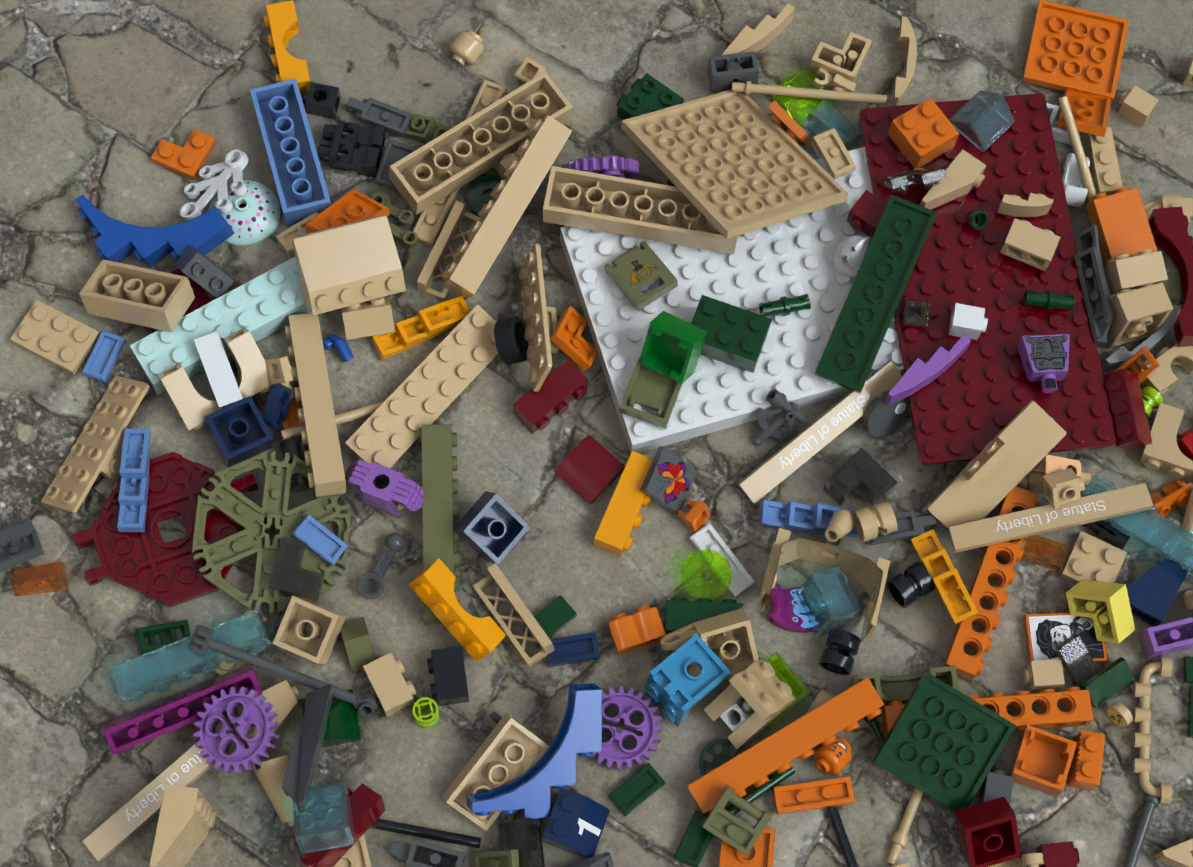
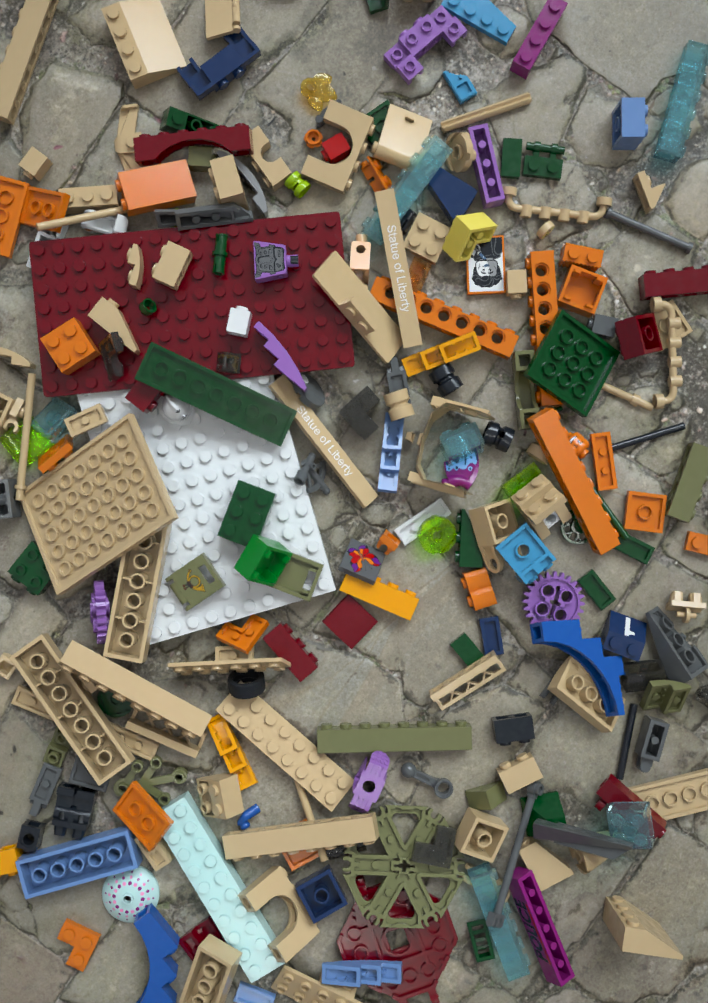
camera: 90 degrees left, 20 degrees up
tan tile [82,706,257,862] -> none
dark grey brick [175,244,234,298] -> none
white plant [180,149,249,222] -> none
white tile [193,331,243,409] -> none
medium lavender gear [193,687,279,774] -> none
dark blue beam [263,383,292,430] -> none
tan plate [265,356,295,399] -> none
tan slope [292,214,406,316] -> none
medium blue tile [292,514,349,566] -> none
light orange arch [409,558,506,662] -> none
lime wheel [413,697,439,728] -> none
dark blue brick [453,491,530,565] -> none
olive plate [702,785,772,855] -> none
dark green pin [759,294,811,317] -> none
tan cone [825,509,855,542] -> none
clear light blue slope [949,91,1015,152] -> none
tan brick [1043,468,1085,509] -> none
clear smoke slope [1056,633,1098,690] -> none
dark green tile [1081,657,1135,708] -> none
dark red brick [1103,369,1152,450] -> none
tan brick [1104,249,1168,295] -> none
orange slope [1112,346,1160,384] -> none

